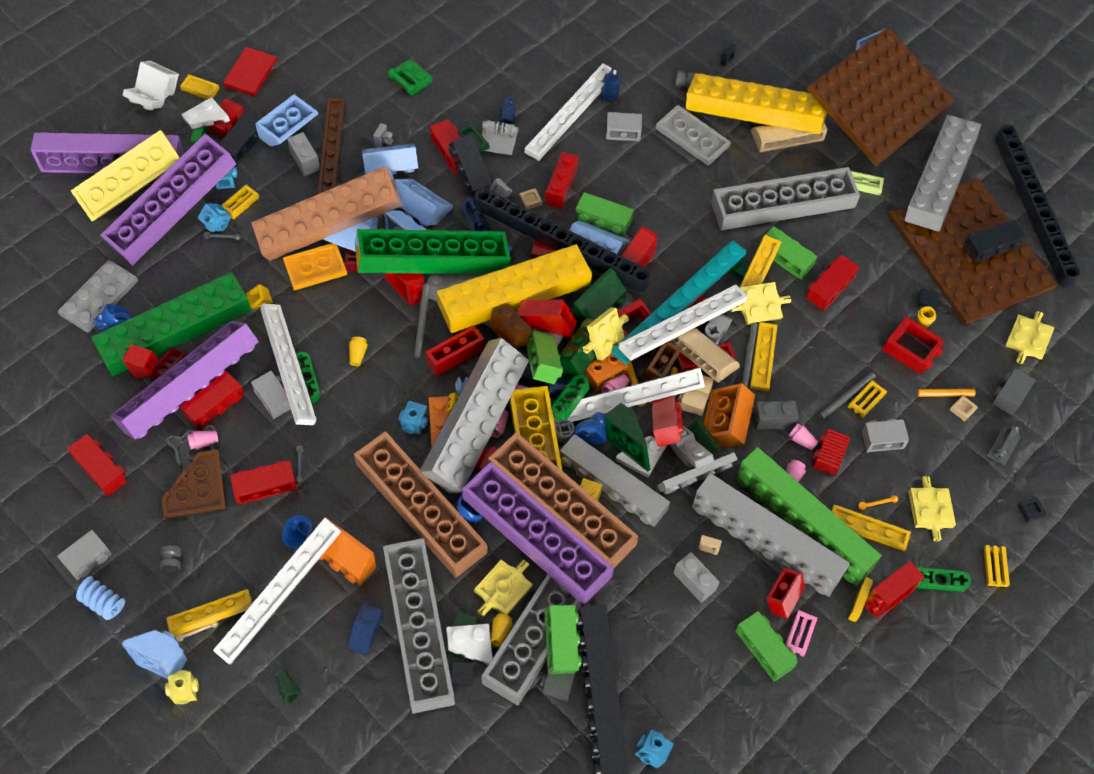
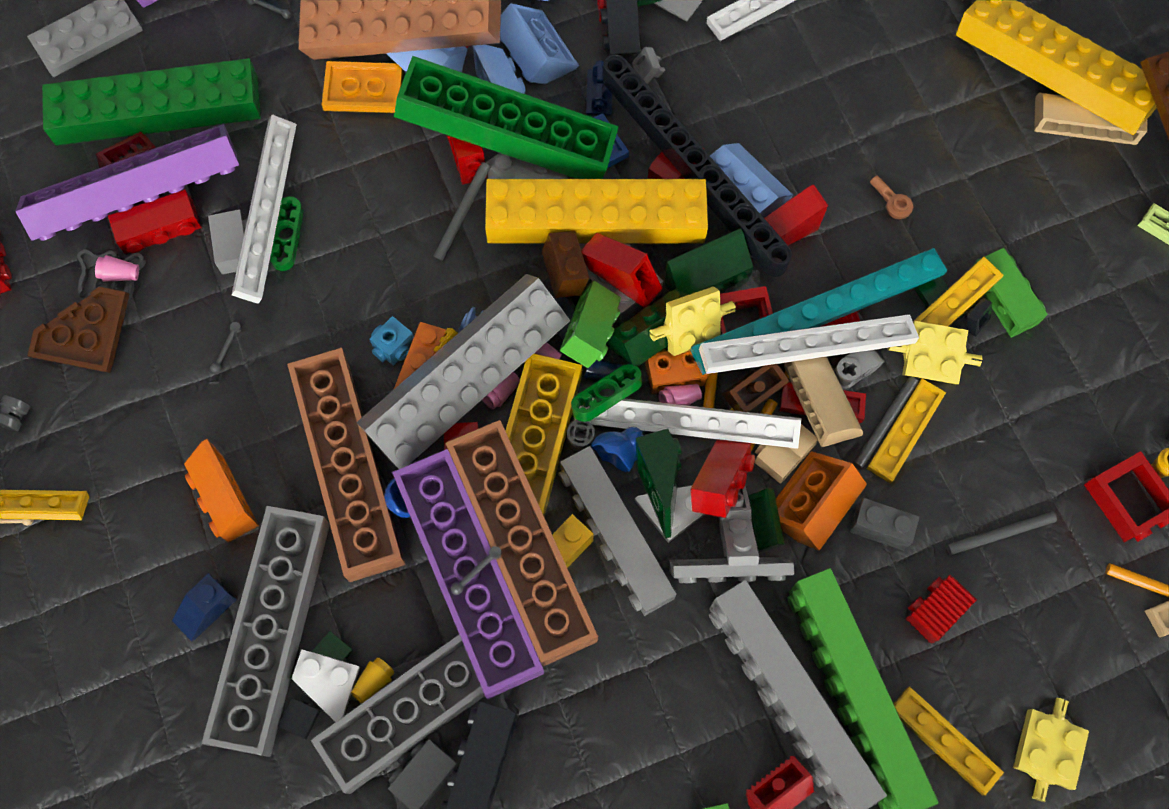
camera: 25 degrees right, 10 degrees up
blue hair [93,304,133,332] -> none
red slope [123,345,158,379] -> none
white plate [213,518,342,664] -> none
red brick [230,461,297,505] -> none
yellow slope [246,284,273,309] -> none
clear green cone [275,670,301,704] -> none
blue hair [282,514,315,553] -> none
yellow cone [349,337,368,366] -> none
red brick [425,325,485,377] -> none
light yellow plate [474,559,533,617] -> none
tan tile [519,188,542,210] -> none
bright green brick [544,605,581,674] -> none
red brick [545,152,579,209] -> none
bright green brick [575,192,634,236] -> none
light grey brick [606,112,642,141] -> none
light grey plate [656,105,731,166] -> none
light grey brick [674,552,719,603] -> none
tan tile [698,535,722,555] -> none
light grey brick [711,167,860,231] -> none
bright pink cone [786,460,806,482] -> none
bright pink cone [789,424,819,450] -> none
red brick [806,254,859,311] -> none
yellow tile [848,380,887,418] -> none
light orange hinge [858,495,898,511] -> none
light grey brick [861,419,909,452] -> none
none -> dark grey hinge [451,546,502,595]
none -> nougat plate [870,175,913,220]
none -> black plate [965,298,992,337]

